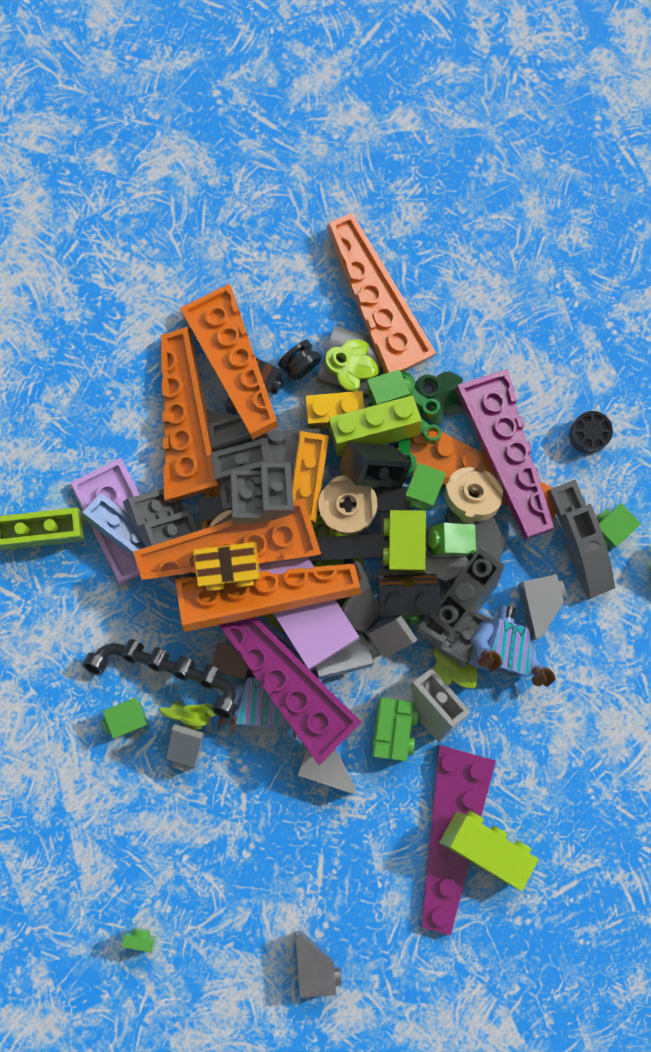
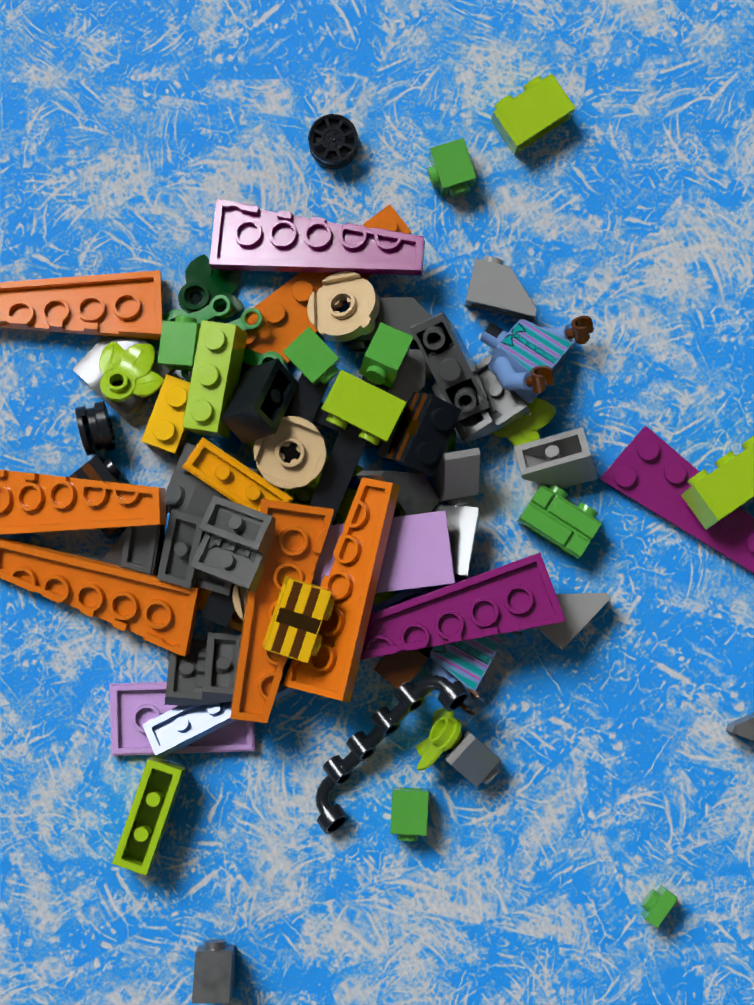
camera: 60 degrees left, 5 degrees up
dark grey slope [546,480,615,599] -> none

